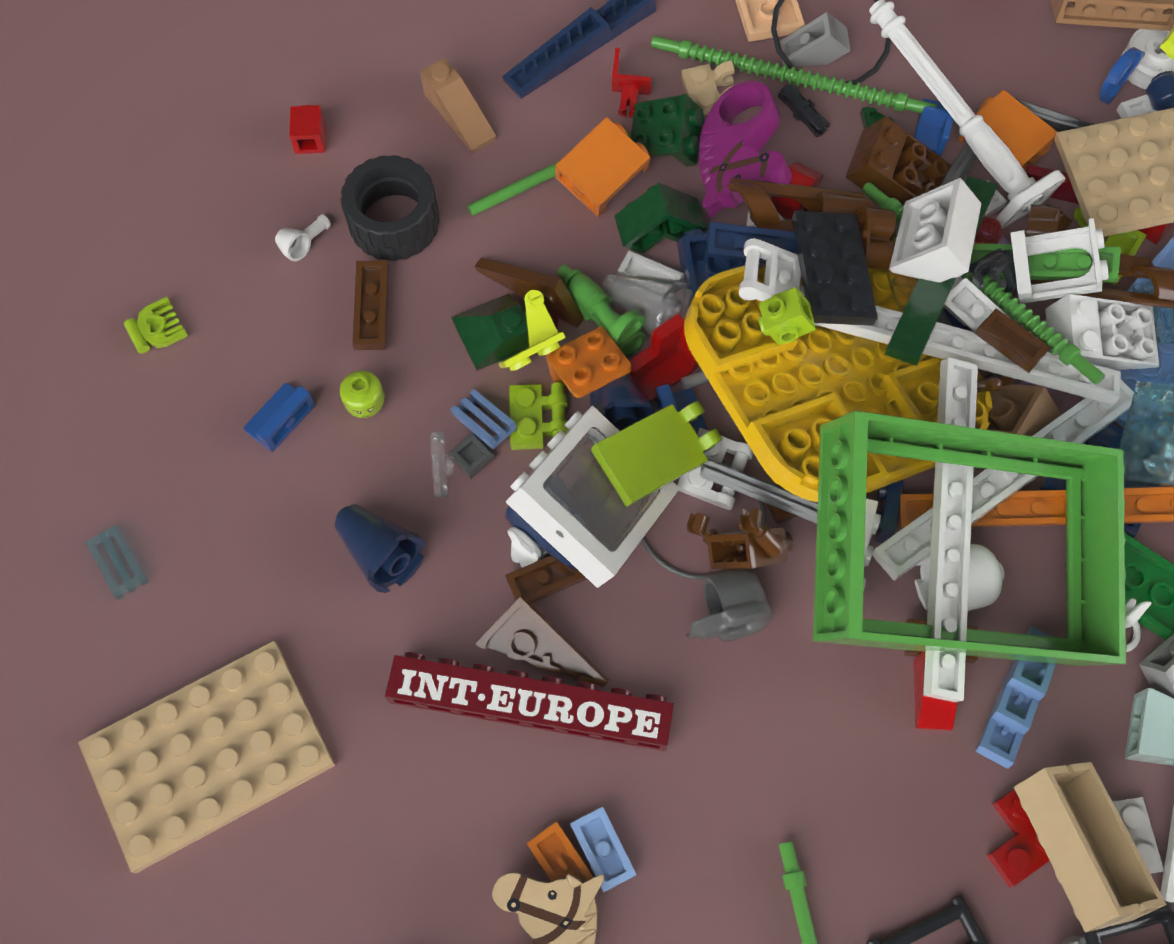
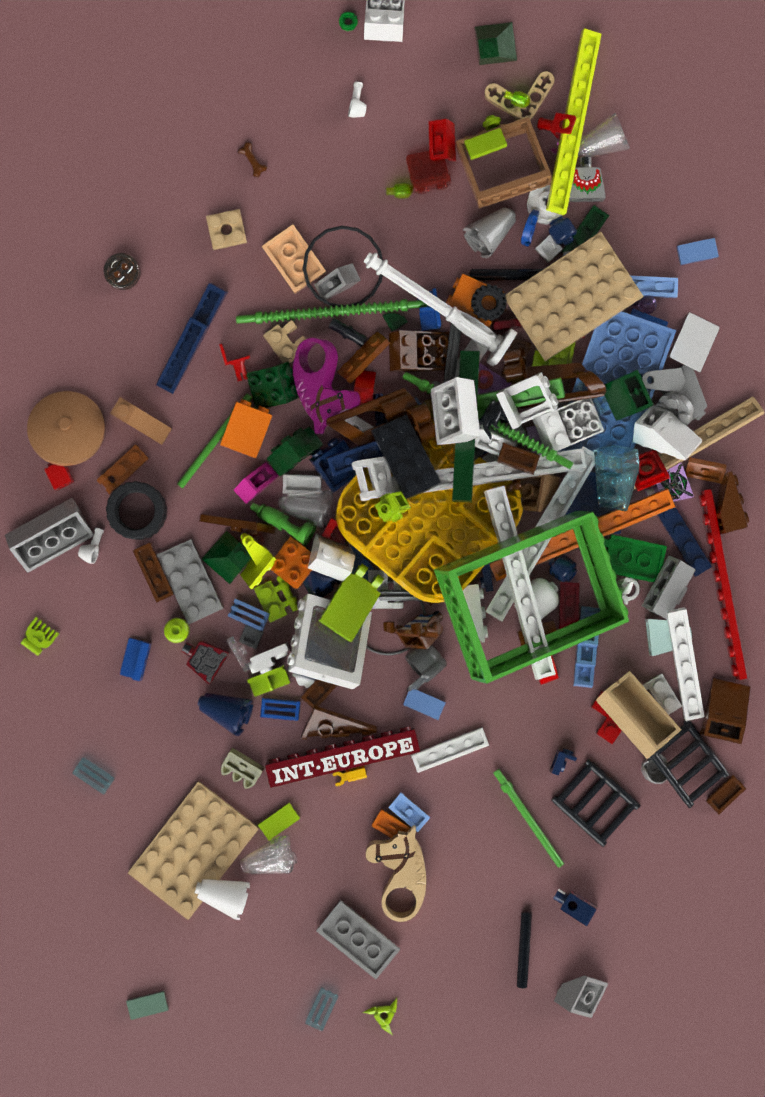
camera: 25 degrees left, 20 degrees up
none -> light grey slope [5,498,94,573]
none -> medium nougat dish [27,391,105,466]
none -> dark orange plate [96,444,149,495]
none -> light grey plate [156,539,224,625]
none -> torso [181,641,230,684]
none -> white cone [194,879,250,920]
none -> olive plate [221,748,265,789]
none -> dark pink slope [234,462,279,504]
none -> clear cone [241,835,297,874]
none -> lime panel [247,665,291,697]
none -> white plate [248,642,290,674]
none -> lime tile [258,802,300,841]
none -> blue tile [260,698,301,721]
none -> white slope [308,534,355,582]
none -> yellow bar [332,766,367,786]
none -> dark orange plate [337,331,390,384]
none -> medium blue tile [403,690,446,720]
none -> white tile [411,727,489,773]
none -> light grey cone [463,207,516,259]
none -> black tyre [471,284,507,321]
none -> dark blue head [548,554,578,582]
none -> dark blue bracket [550,748,577,776]
none -> dark red plate [559,582,580,629]

